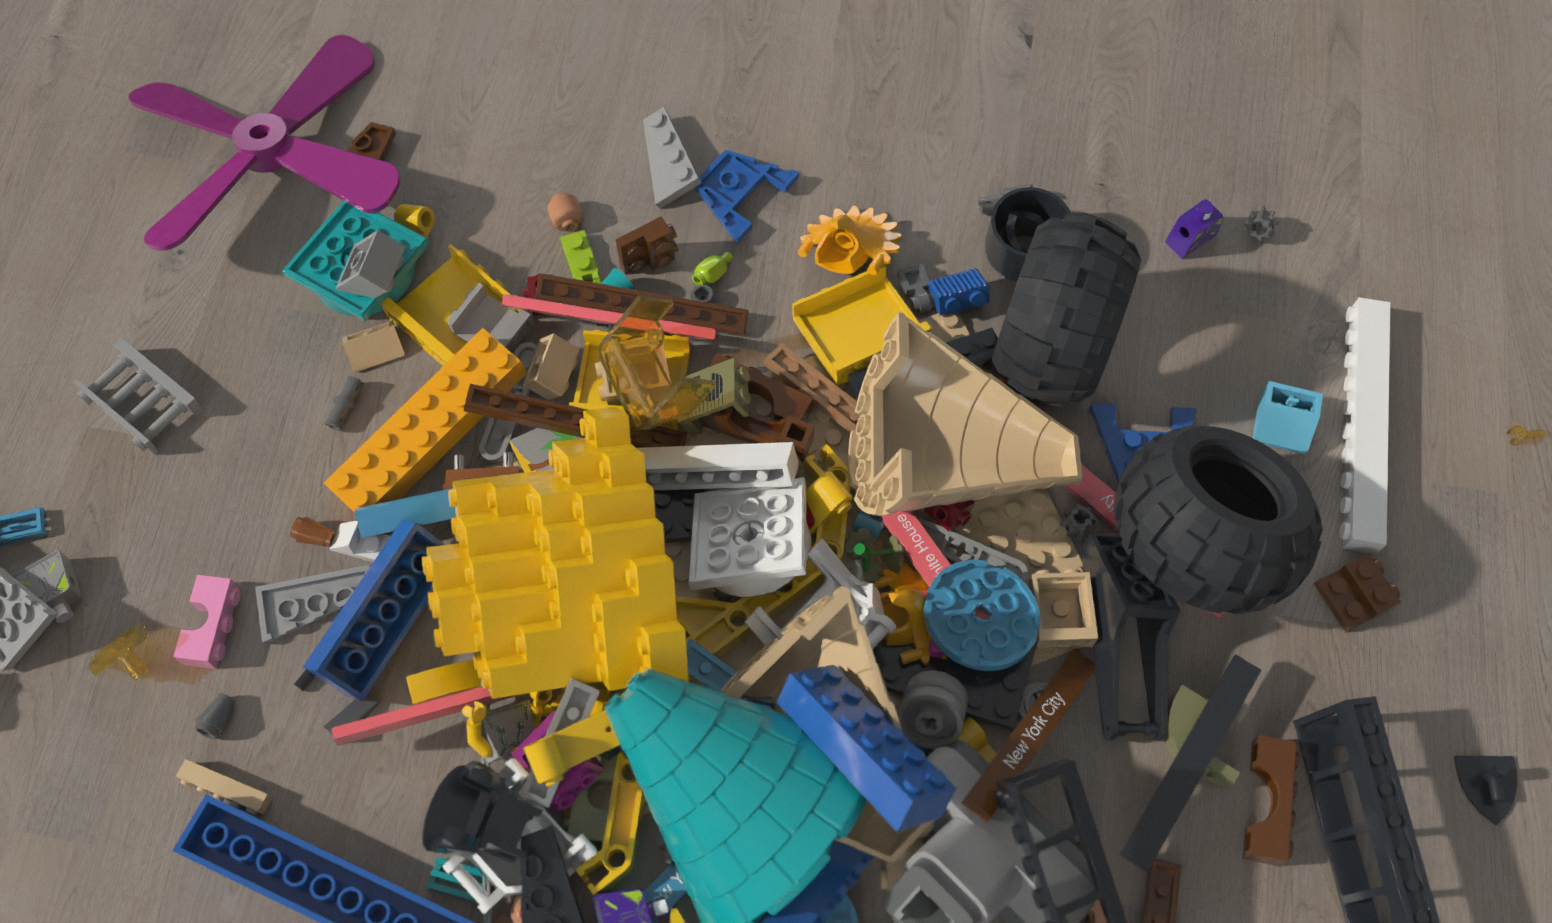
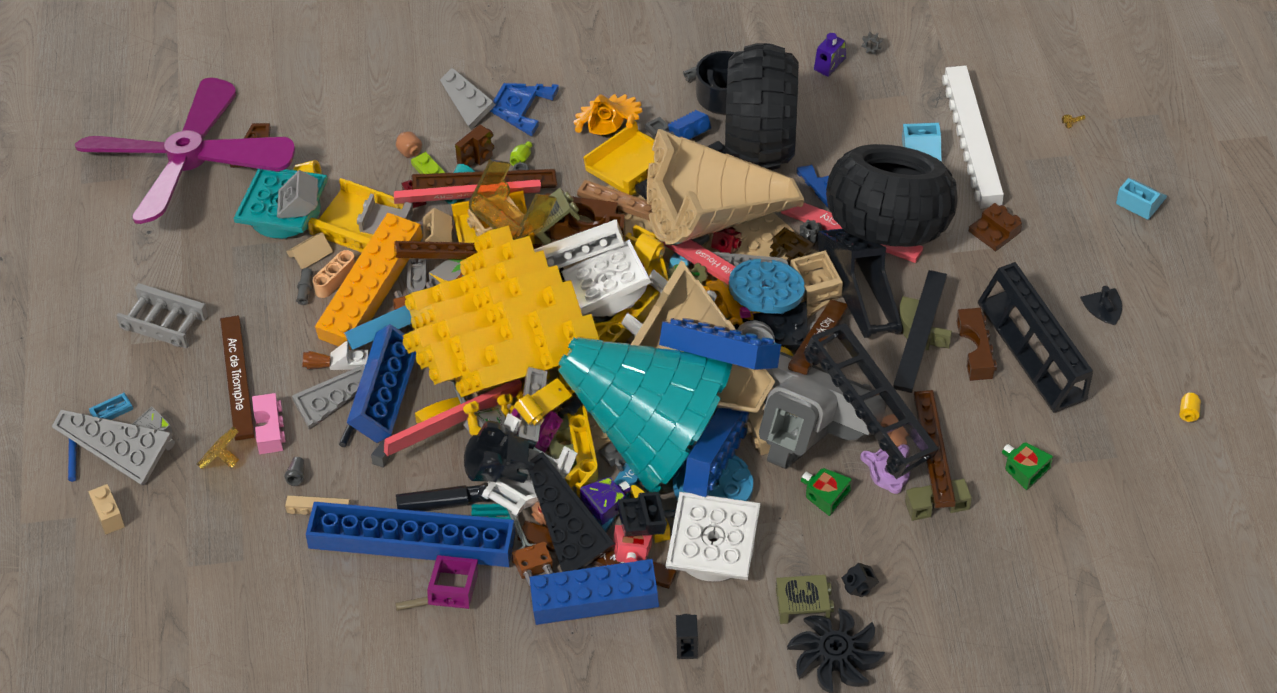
camera: 15 degrees left, 15 degrees down
none -> reddish brown tile [220,315,255,441]
none -> light nougat beam [313,250,355,298]
none -> black piece [396,482,493,511]
none -> dark brown plate [769,227,815,266]

